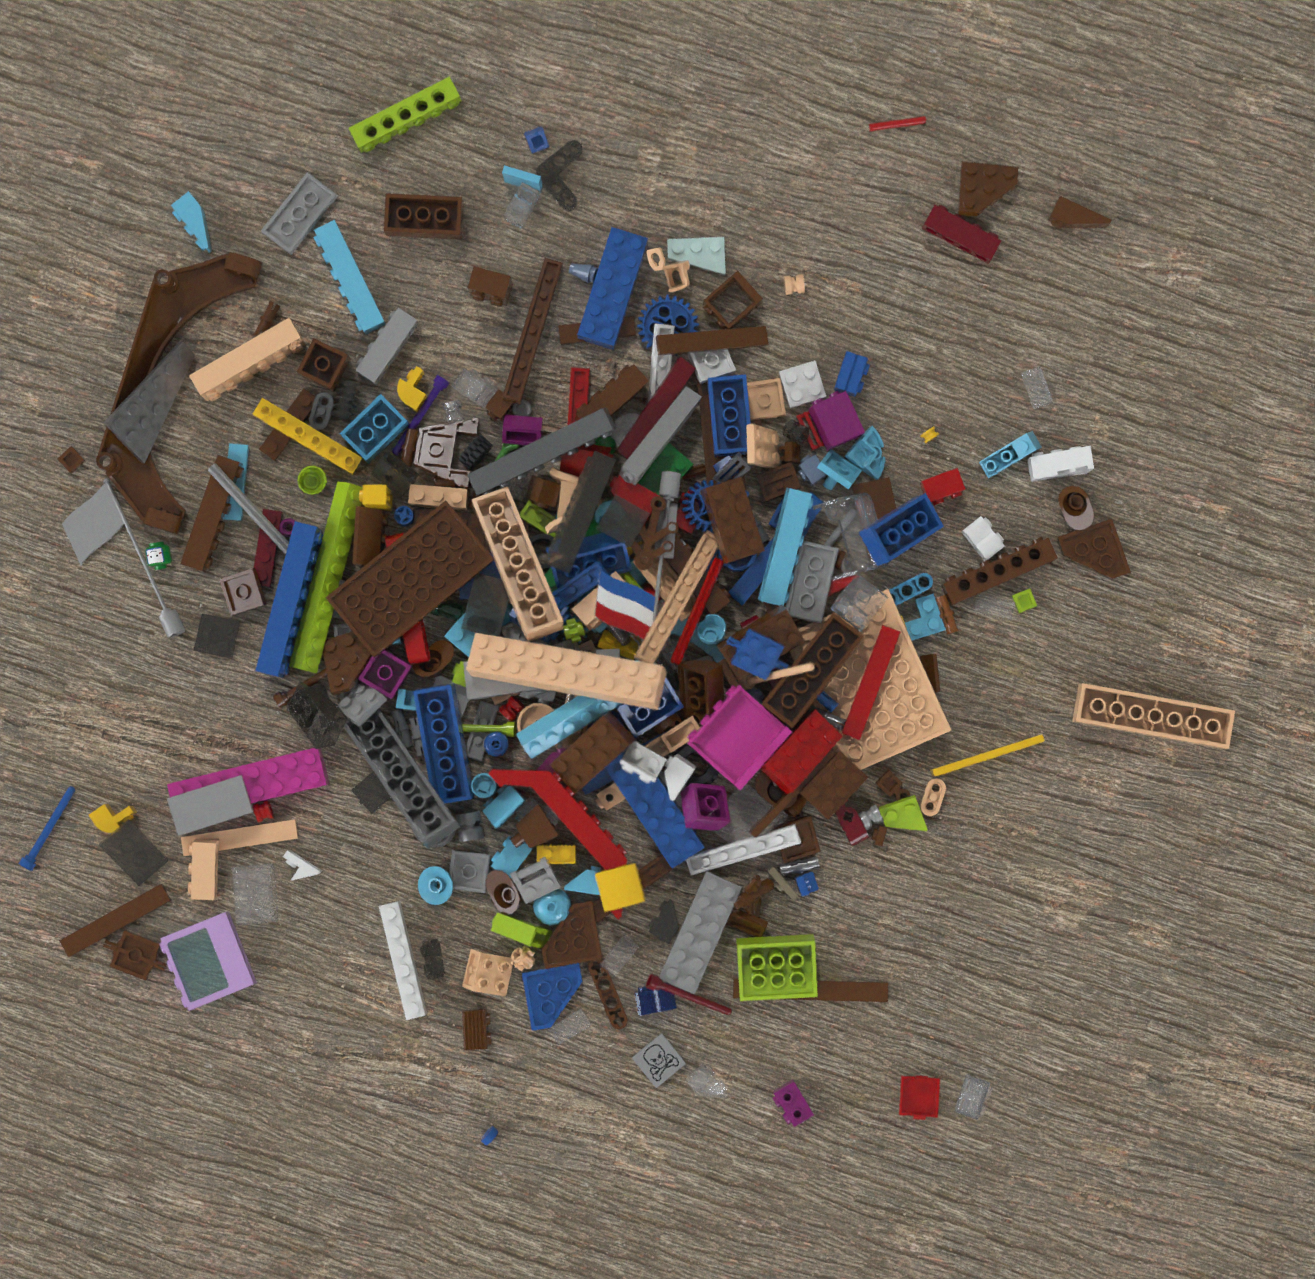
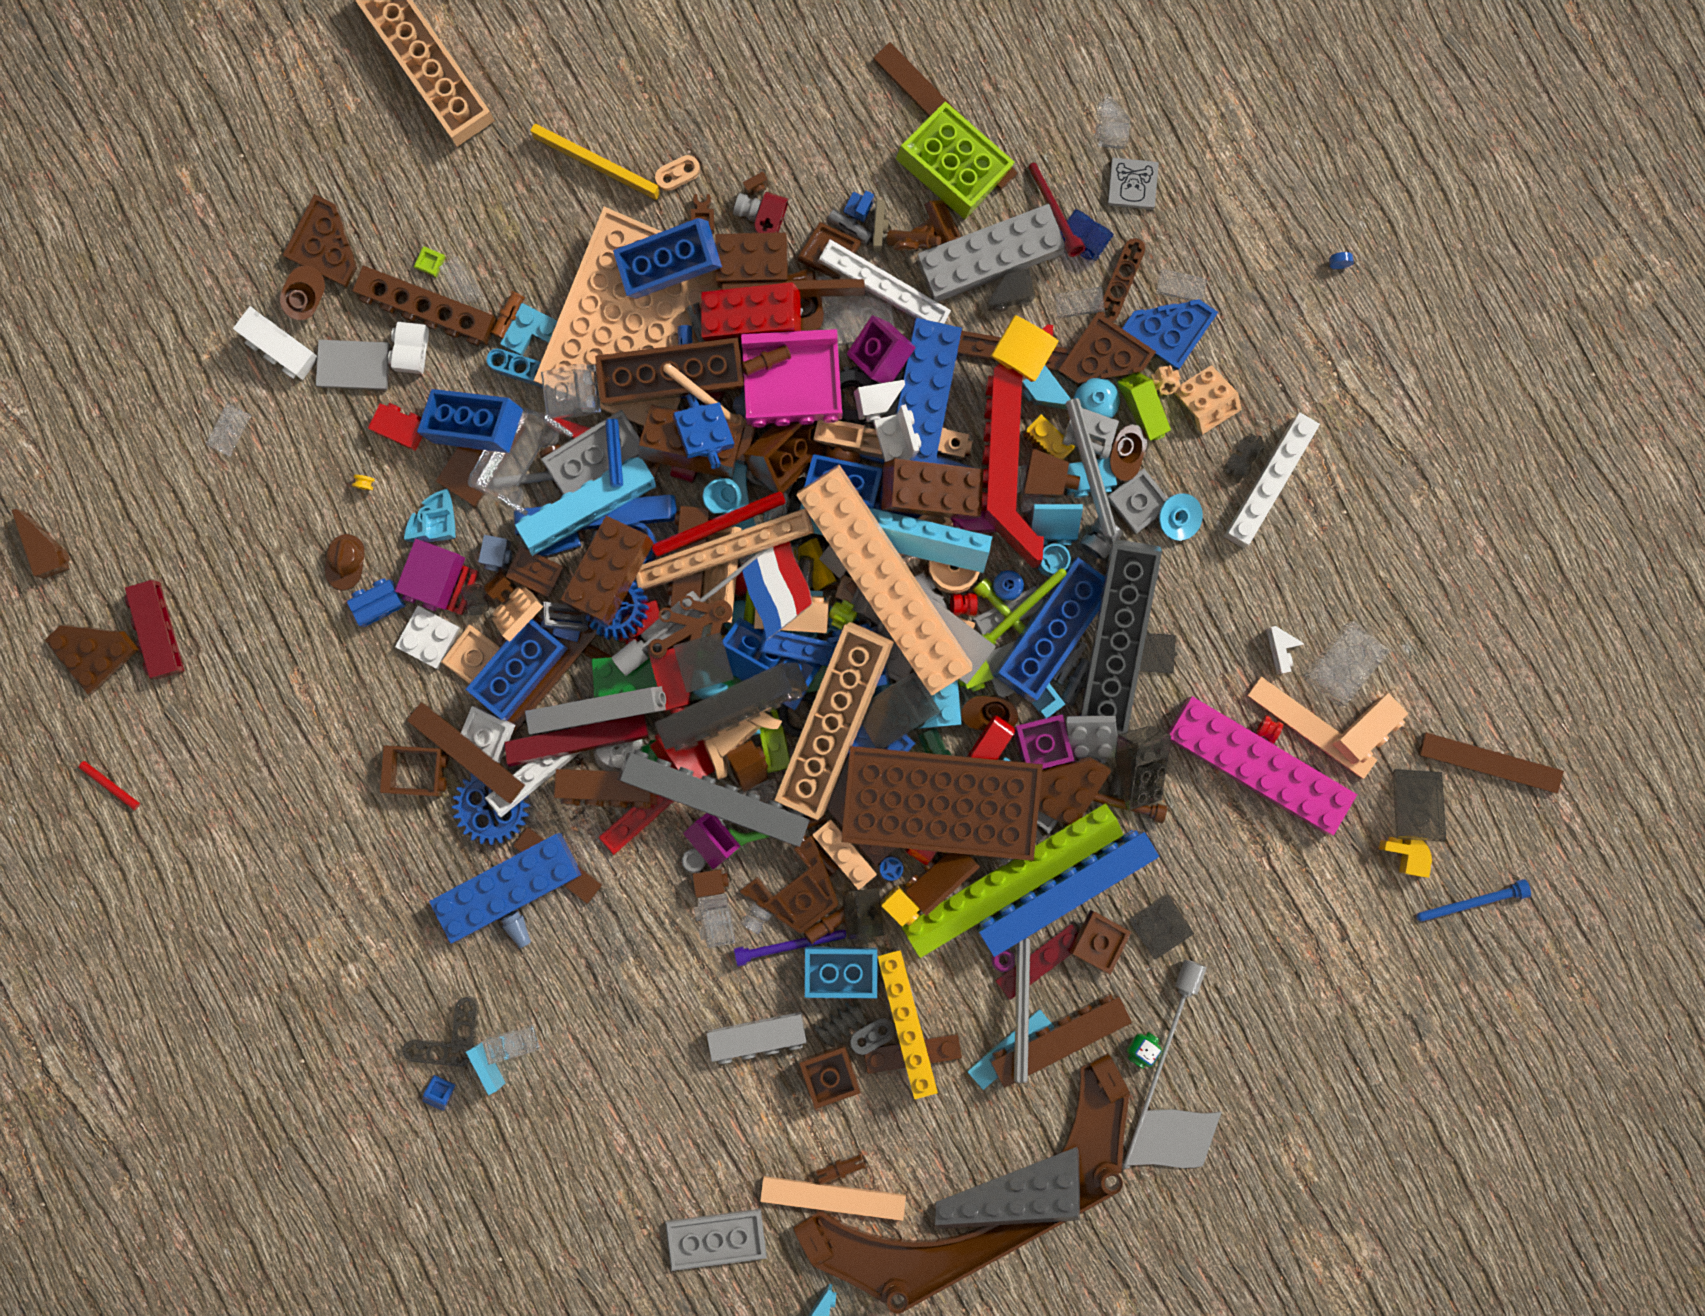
camera: 135 degrees left, 0 degrees up
reddish brown plate [57,446,85,474] -> none
reddish brown plate [103,930,167,981] -> none
panel [160,911,257,1011] -> none
light grey tile [167,775,254,836] -> none
light nougat brick [189,318,306,401] -> none
lime hair [297,465,327,495] -> none
medium azure brick [314,220,386,335] -> none
lime brick [348,76,461,153] -> none
reddish brown brick [384,193,464,240] -> none
yellow brick [397,366,428,412] -> none
black tyre [458,435,493,470] -> none
reddish brown brick [462,1009,492,1050] -> none
reddish brown piece [468,266,513,307] -> none
reddish brown tile [502,258,563,405] -> none
light nougat piece [647,247,690,292] -> none
light aqua wing [667,237,726,276] -> none
magenta brick [772,1079,814,1127] -> none
light nougat wheel [784,274,805,295] -> none
medium azure tile [817,449,862,490] -> none
red tile [842,625,901,740] -> none
lime wing [879,795,928,831] -> none
reddish brown slope [920,653,940,693] -> none
medium azure slope [979,431,1042,478] -> none
none -> light grey tile [316,340,390,390]
none -> reddish brown piece [325,534,365,590]
none -> blue axle [605,419,623,488]
none -> blue brick [613,218,722,299]
none -> reddish brown pin [741,345,791,376]
none -> light nougat tile [760,1176,906,1221]
none -> lime piece [981,568,1067,645]
none -> light grey axle [1066,398,1117,537]

